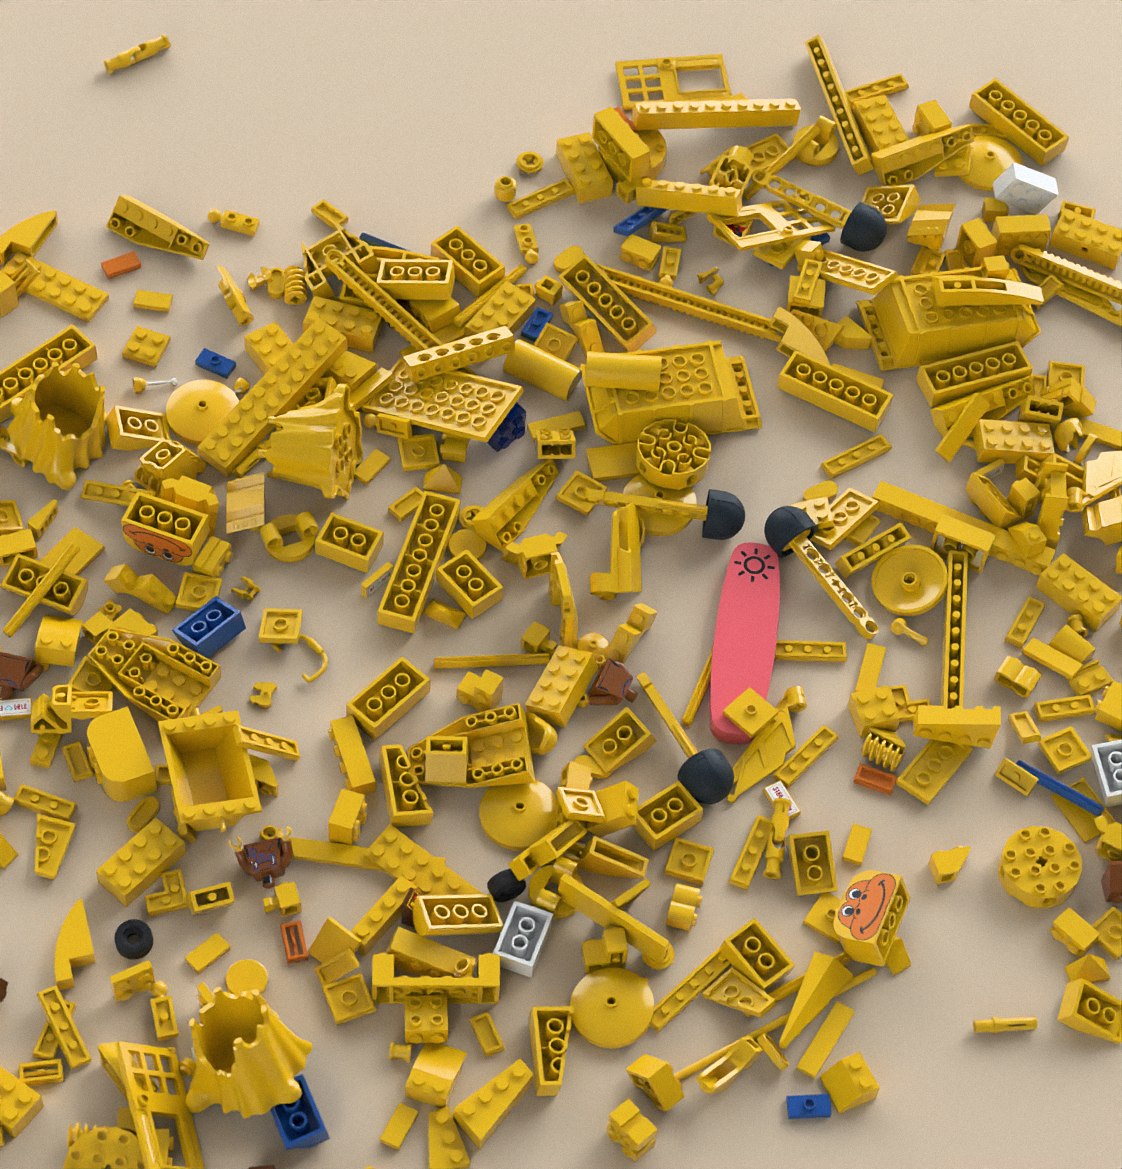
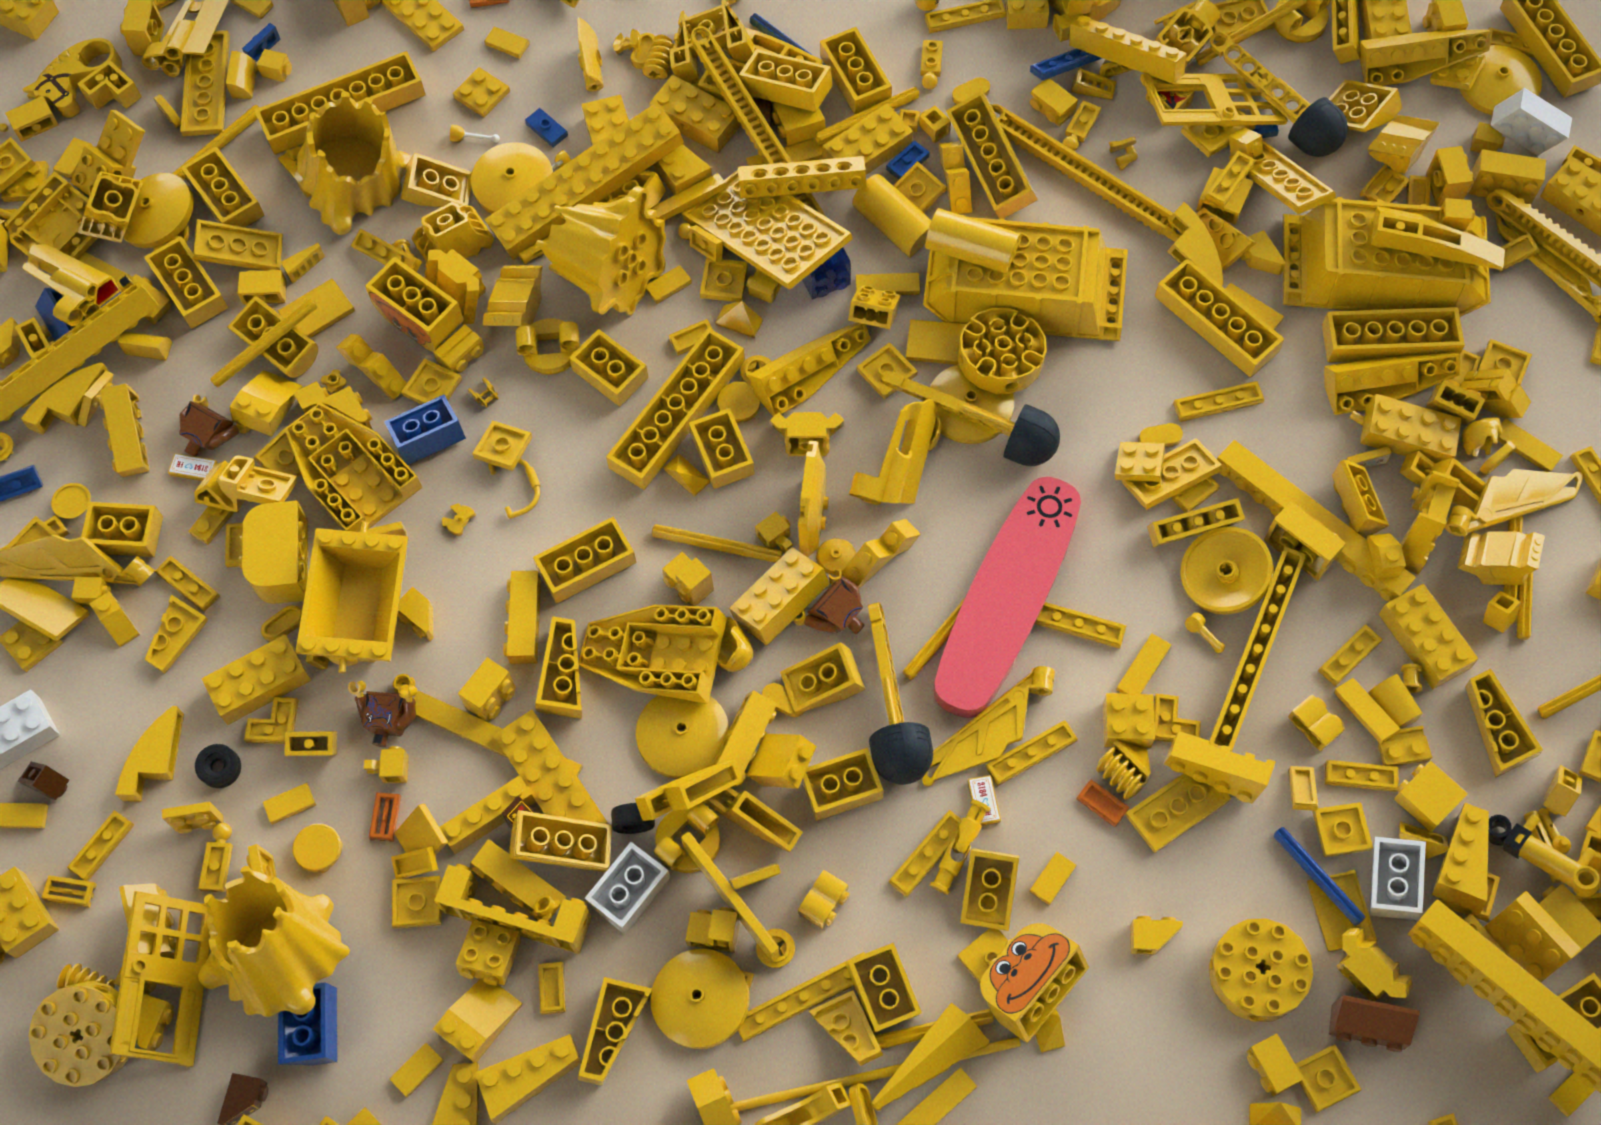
camera: 25 degrees right, 10 degrees up
yellow tile [36,985,92,1070] -> none
yellow tile [232,725,301,761] -> none
tile [361,562,393,599] -> none
yellow bush [388,1041,412,1063] -> none
yellow slope [426,736,468,784] -> none
yellow tile [556,787,606,823] -> none
yellow tile [664,837,714,886] -> none
yellow plate [722,687,779,738] -> none
piece [764,506,879,639] -> none
yellow tile [935,393,991,462] -> none
yellow plate [994,757,1039,796] -> none
yellow brick [1007,477,1041,522] -> none

